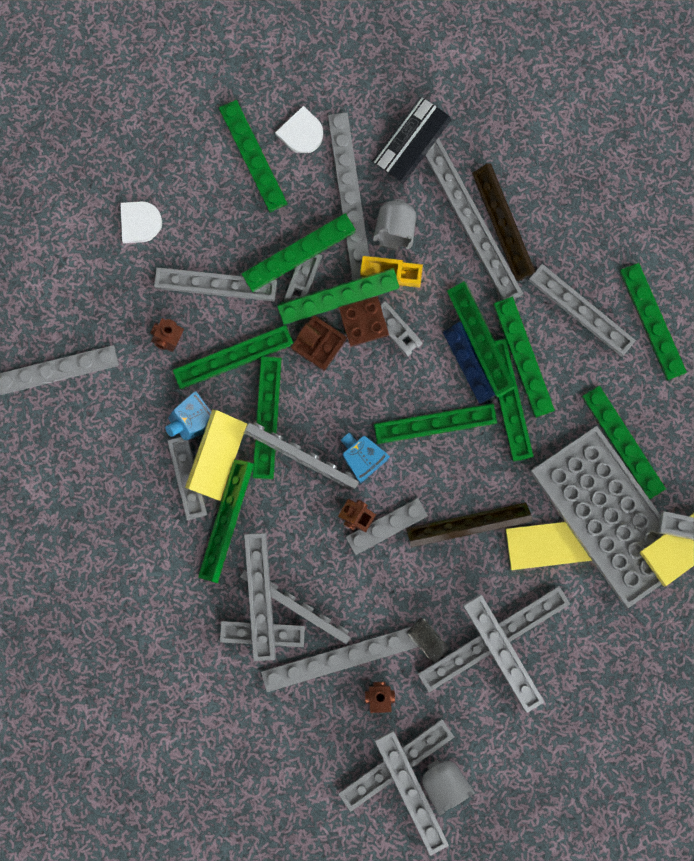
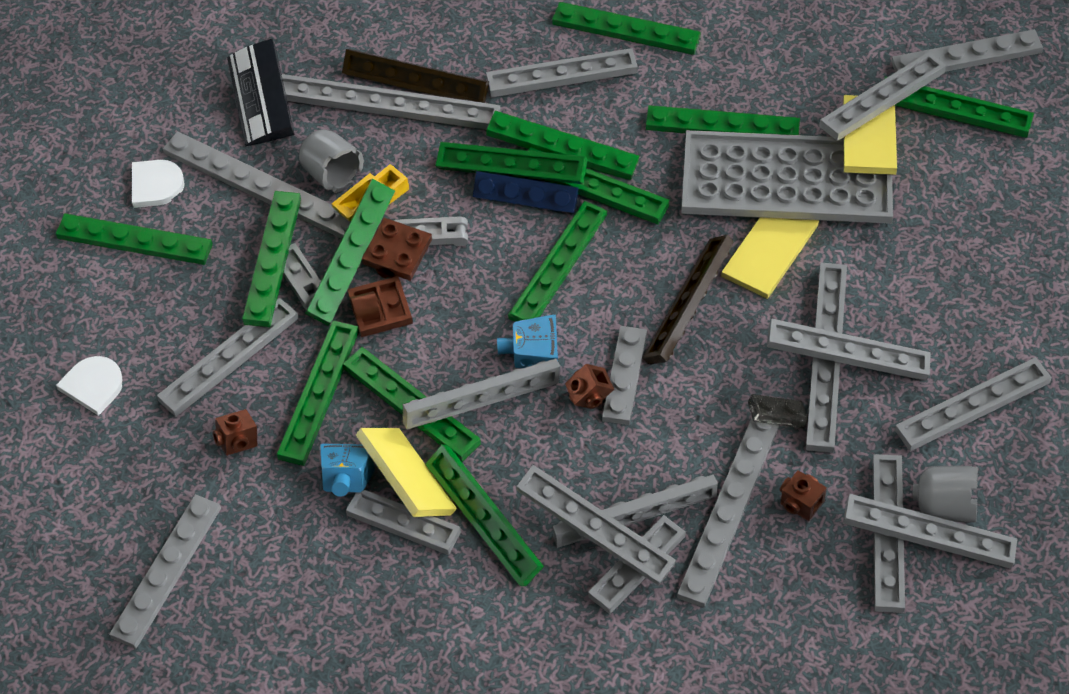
camera: 45 degrees left, 25 degrees down
none -> light grey plate [895,357,1052,451]

